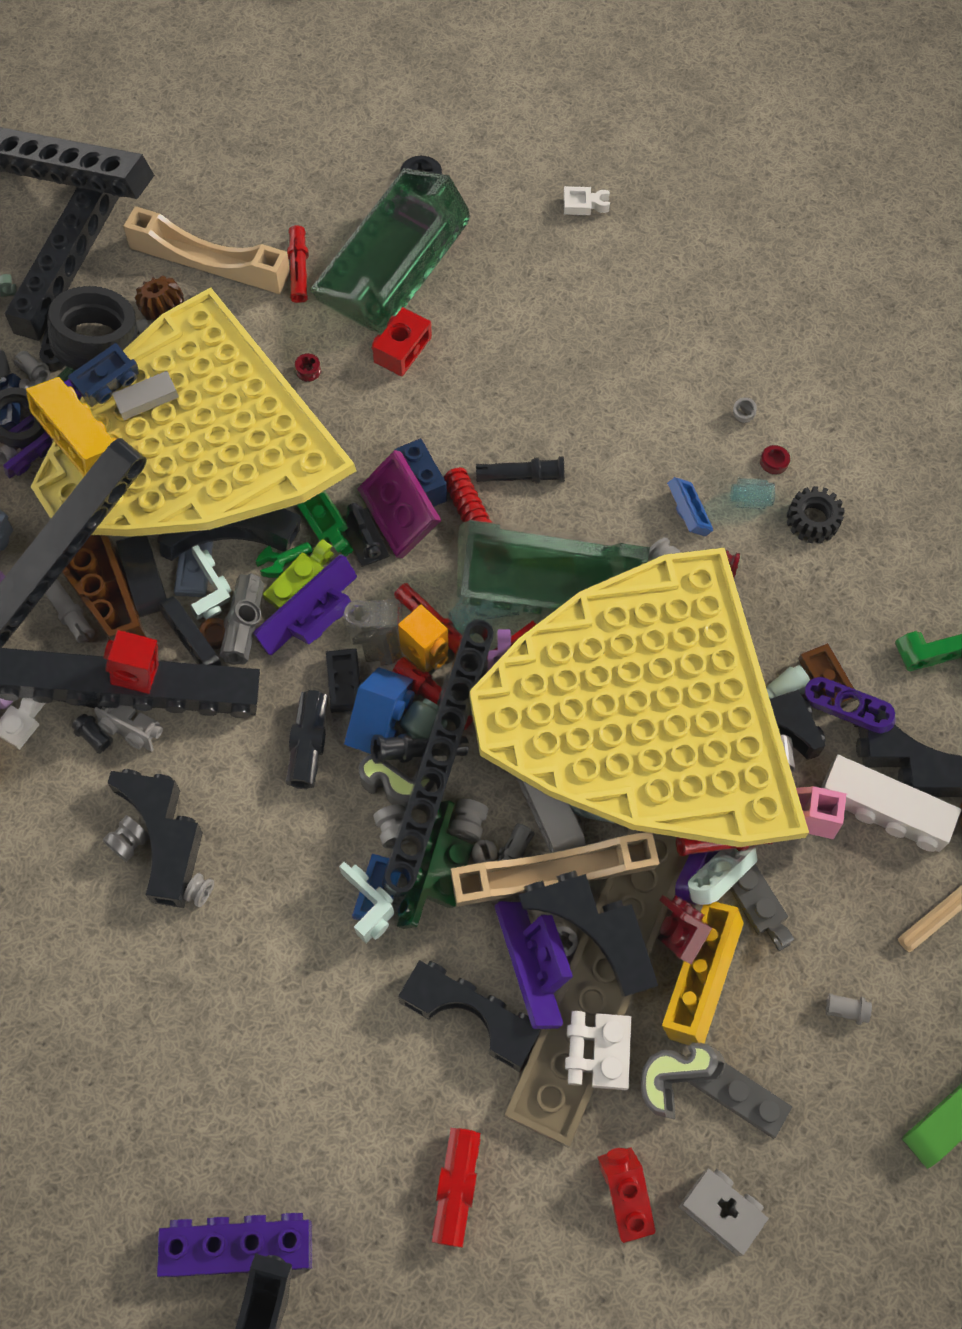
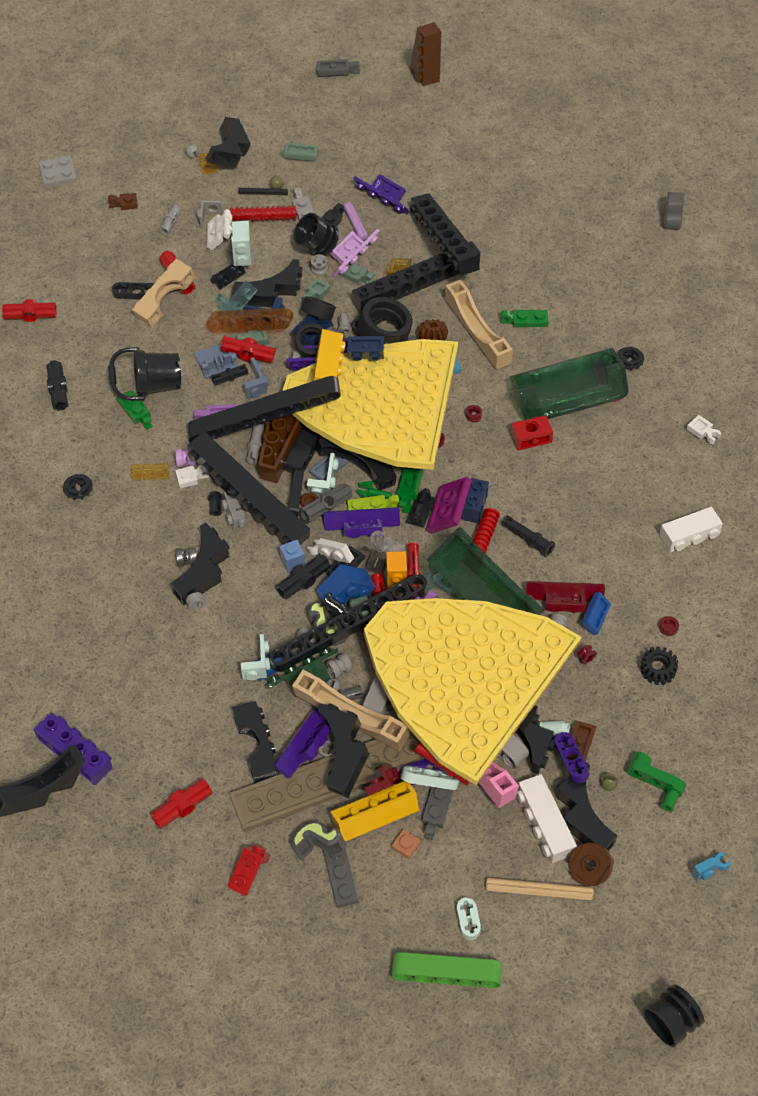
camera: 45 degrees right, 10 degrees down
red brick [104,630,159,694] -> none
light grey tile [112,371,179,420] -> none
red pin [287,225,309,303] -> none
white plate [565,1011,631,1090] -> none
light grey brick [678,1169,769,1257] -> none
clear light blue brick [730,478,775,509] -> none
light grey hinge [733,397,757,423] -> none
light grey pin [826,993,872,1025] -> none
none -> medium blue brick [279,540,305,573]
none -> white plate [307,538,354,563]
none -> clear yellow bracket [387,258,412,275]
none -> nougat plate [392,829,421,860]
none -> light aqua beam [457,898,481,940]
none -> green plate [500,310,549,327]
none -> dark red bracket [526,581,605,613]
none -> olive hinge [600,773,617,791]
none -> white brick [659,506,723,552]

